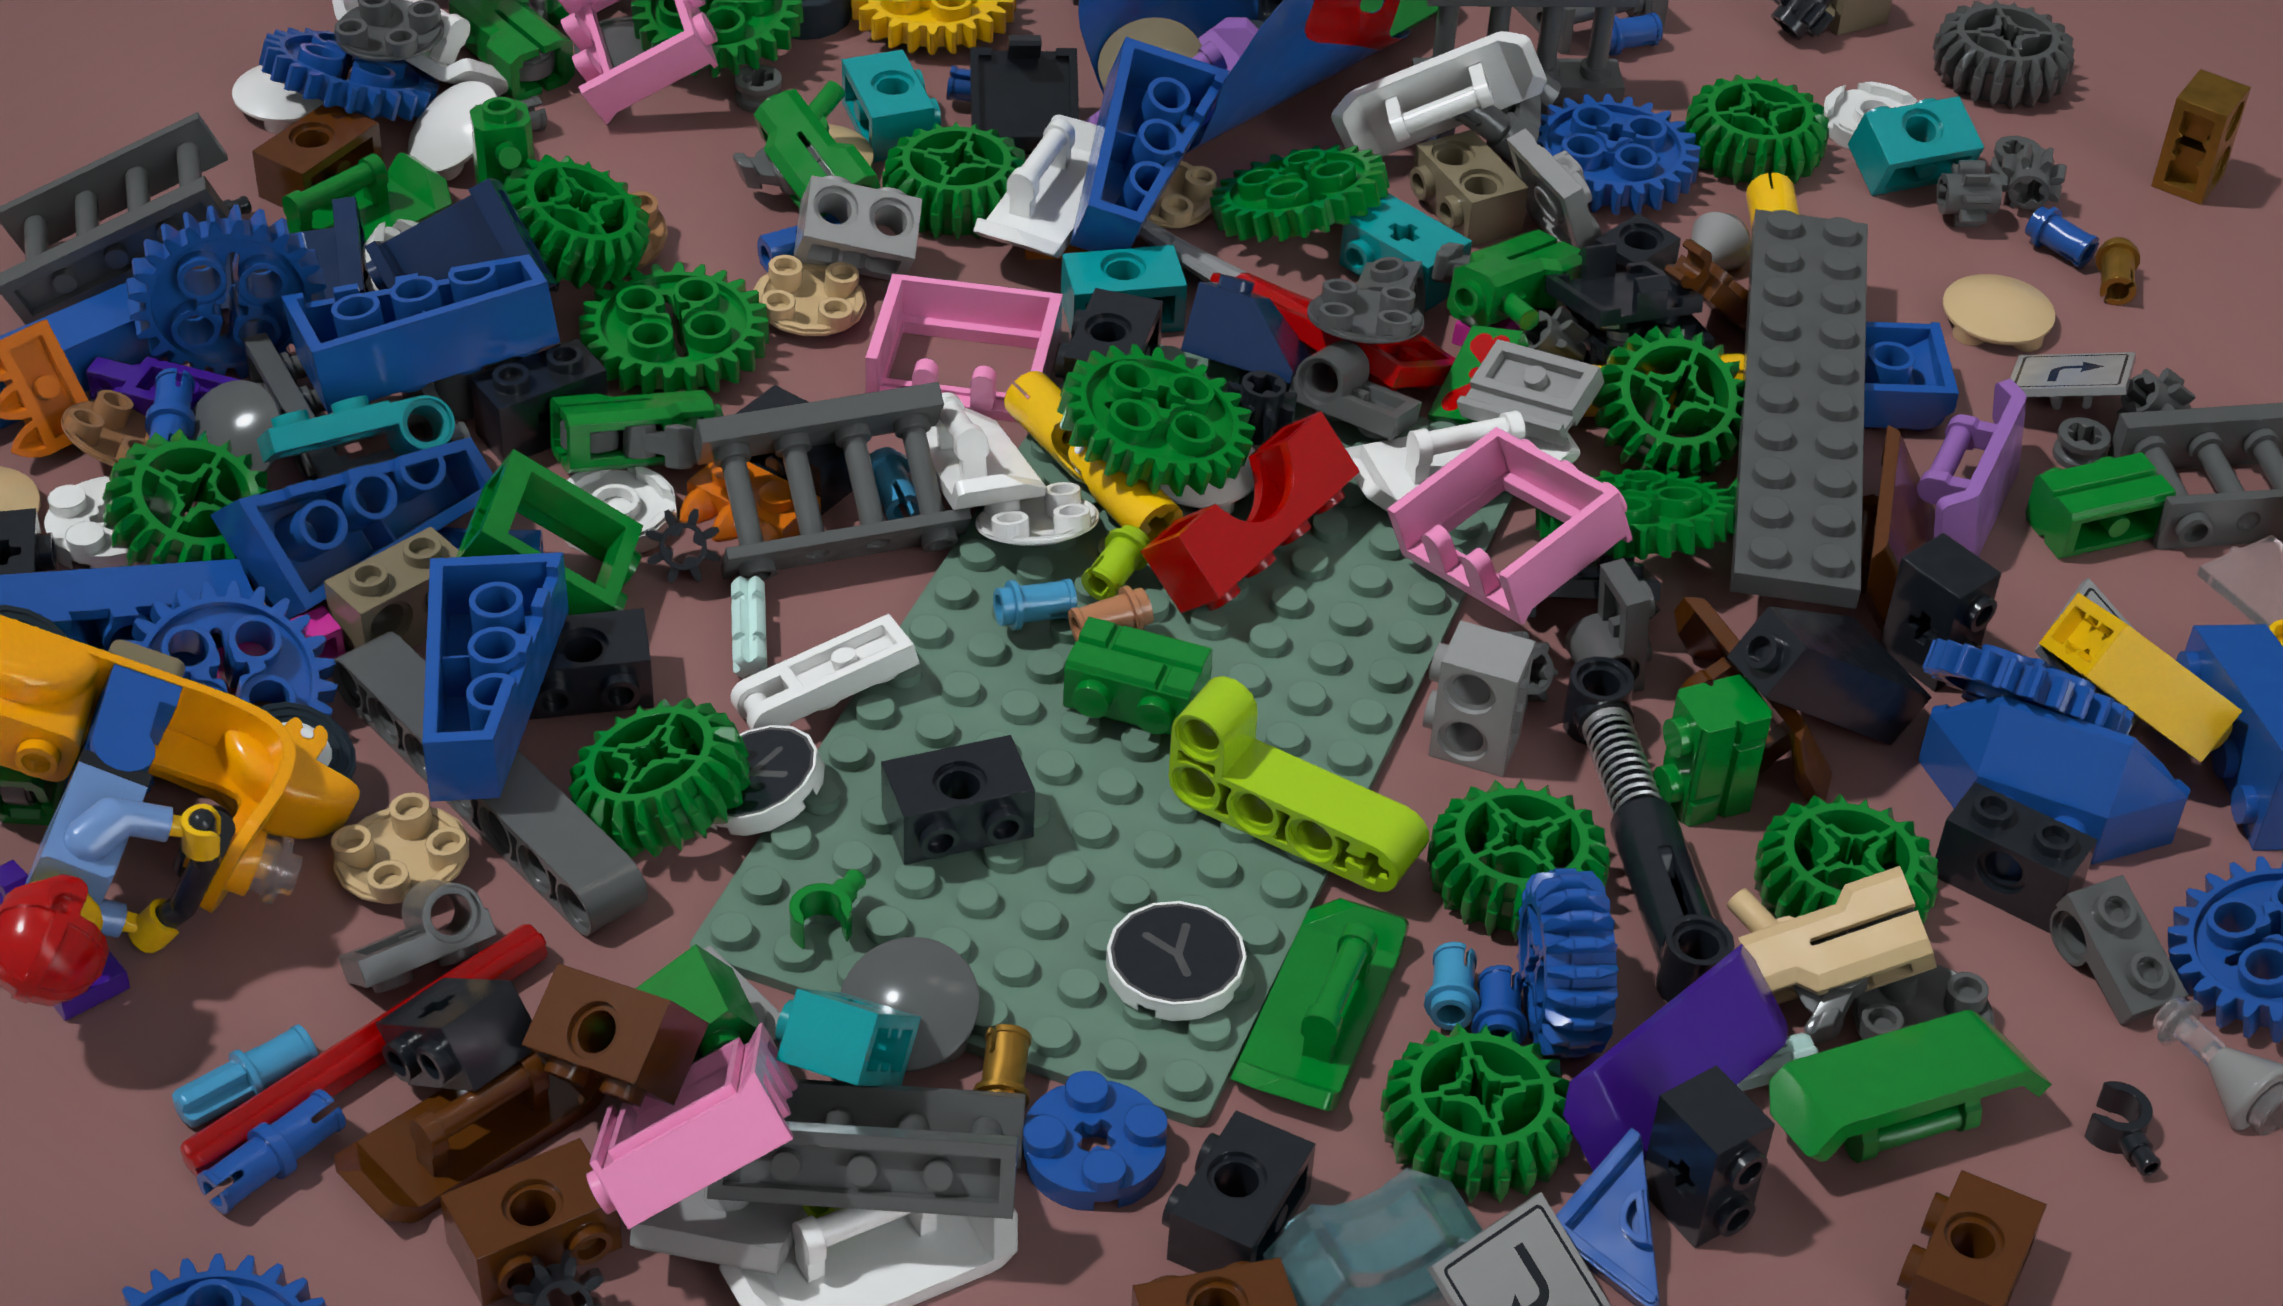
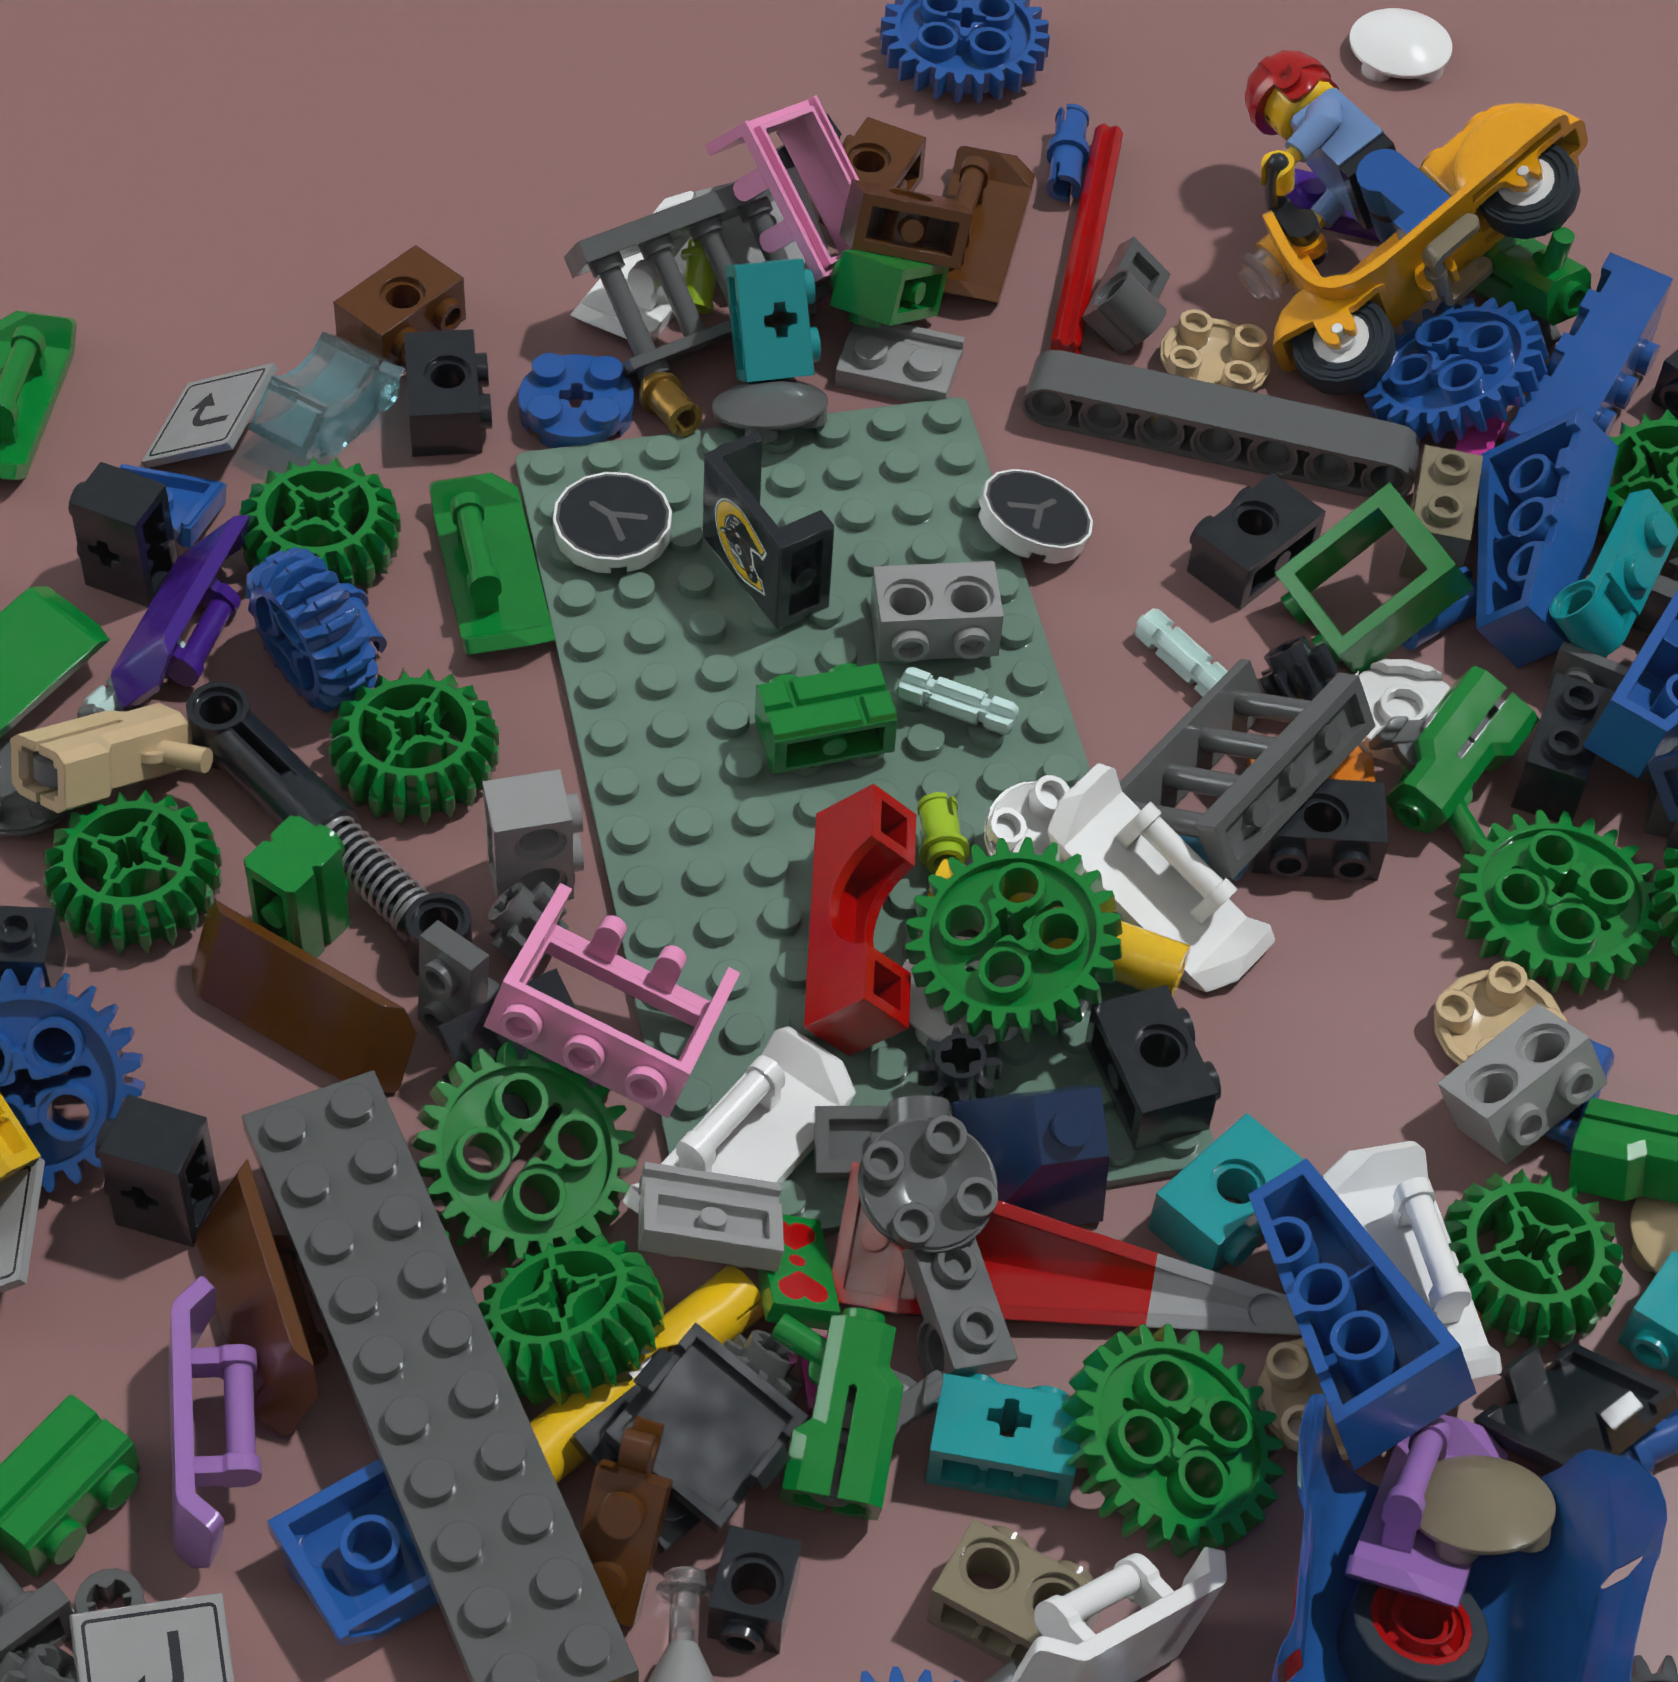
camera: 145 degrees right, 10 degrees up
dark azure axle [172,1024,319,1127] -> none
black brick [375,978,532,1091] -> none
blue wedge [422,552,569,802] -> none
green gear [568,698,751,858] -> none
white plate [730,614,920,730] -> none
green piece [789,869,866,949] -> none
bright pink window [865,273,1063,422] -> none
black brick [881,735,1035,865] -> none
dark azure pin [993,578,1077,631] -> none
nougat pin [1068,585,1154,641] -> none
lime beam [1168,676,1430,892] -> none
dark azure pin [1424,942,1480,1031] -> none
light grey hinge [1507,128,1602,250] -> none
black slope [1727,606,1932,745] -> none
none -> black panel [703,431,835,630]
none -> light grey brick [870,561,1004,662]
none -> light aqua axle [898,667,1019,735]

